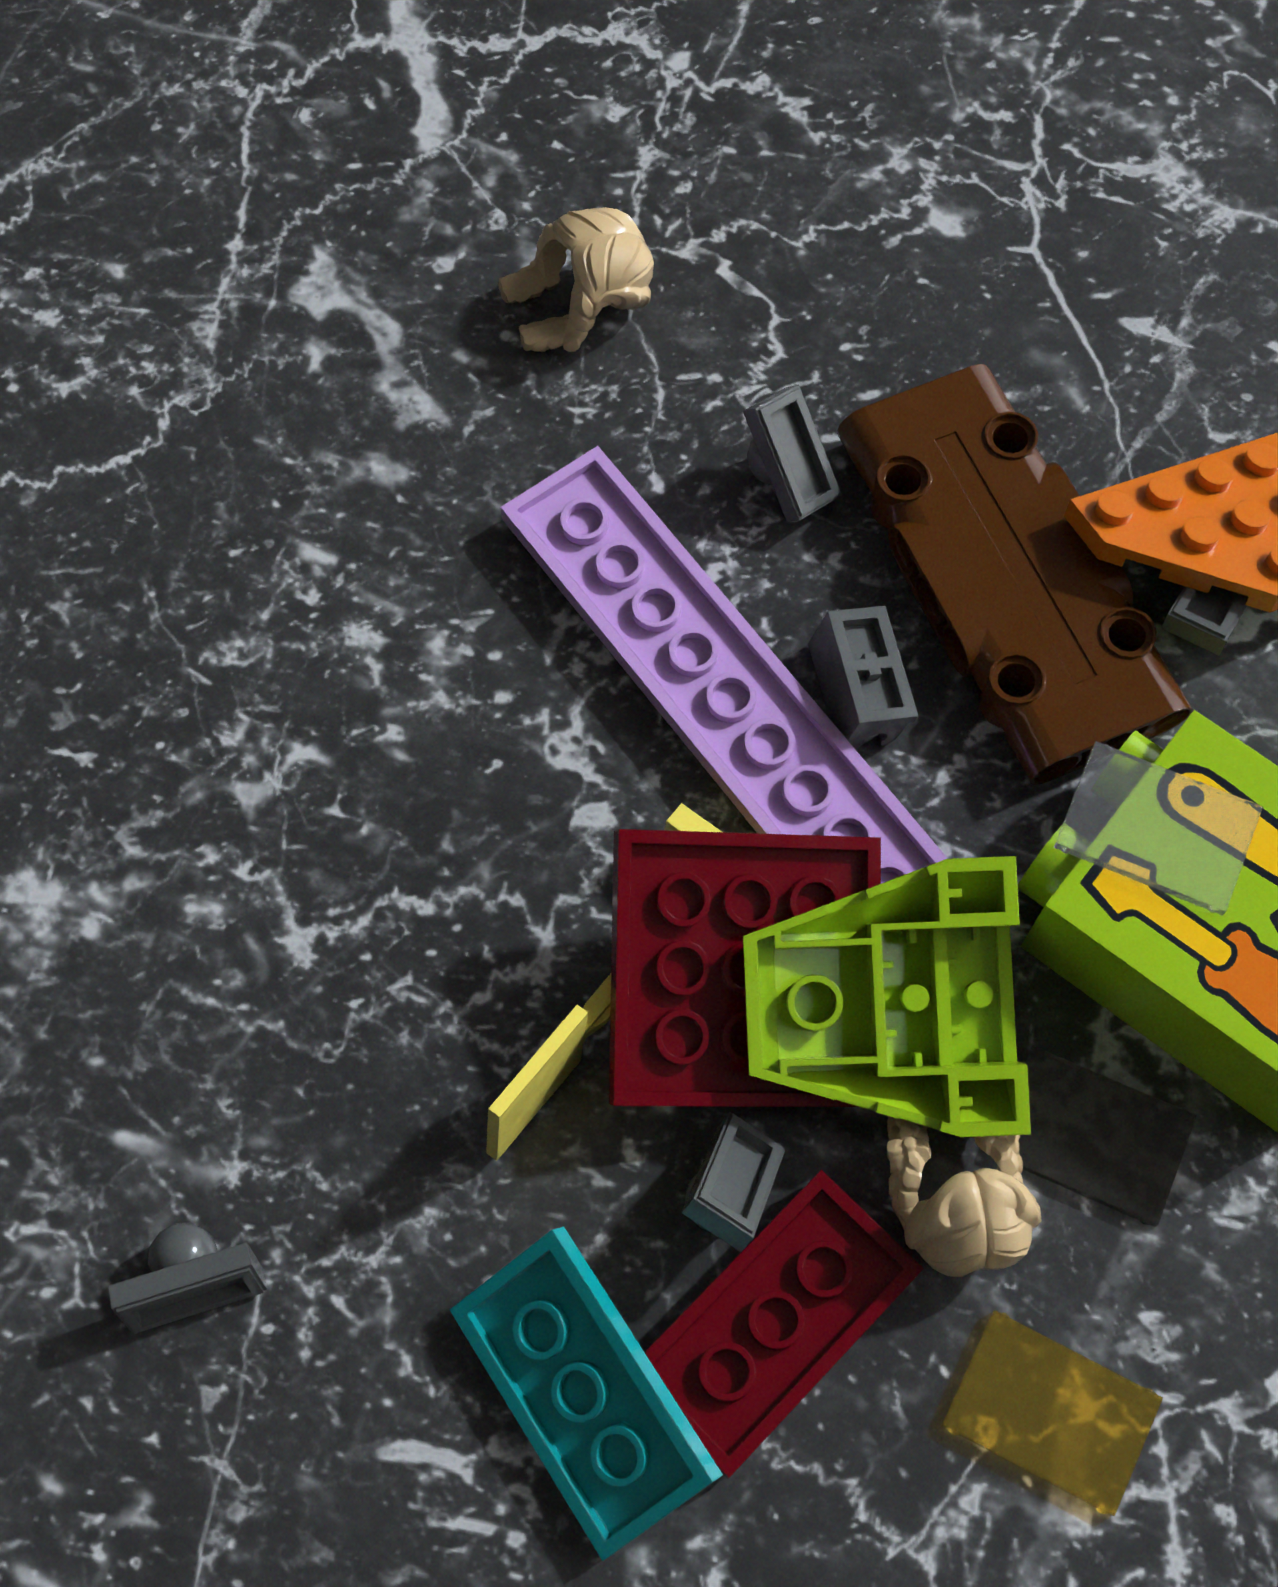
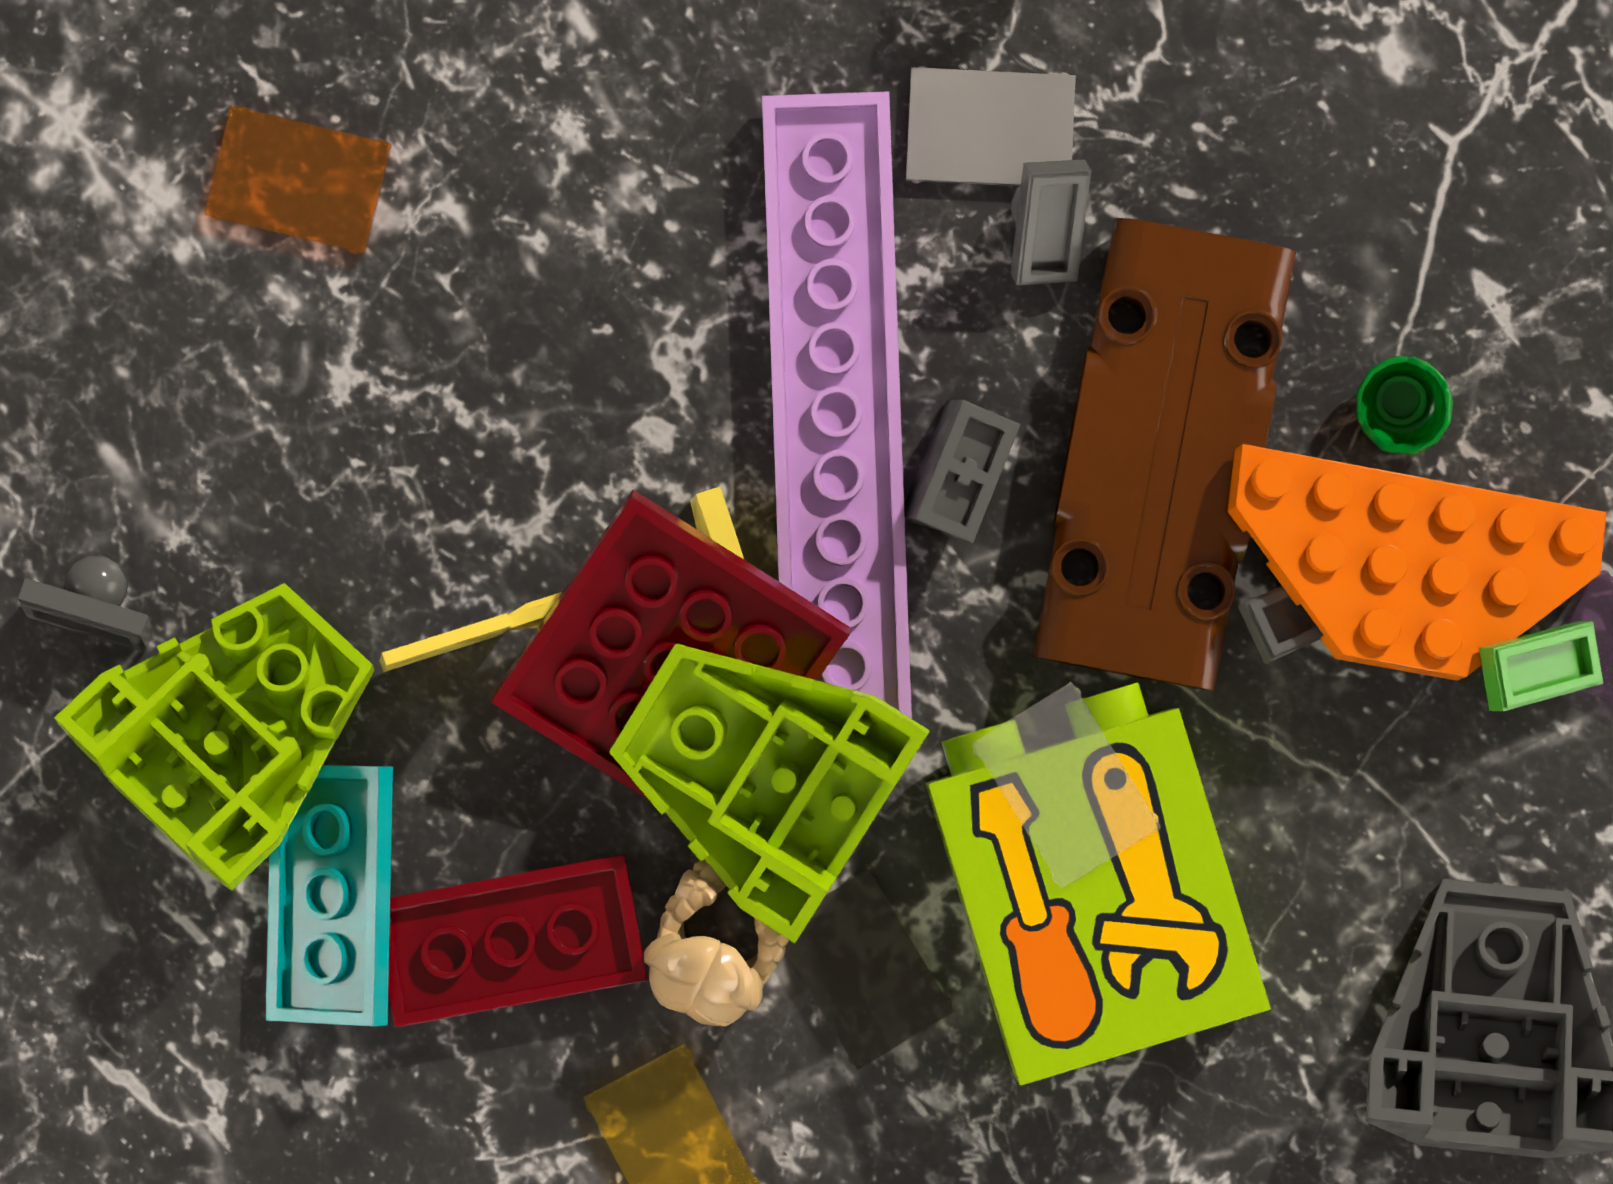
camera: 35 degrees right, 20 degrees up
dark grey tile [682,1112,786,1252] -> none
none -> lime wedge [54,583,375,891]
none -> clear orange piece [204,105,392,254]
none -> light grey piece [906,66,1076,186]
none -> green hair [1356,356,1453,455]

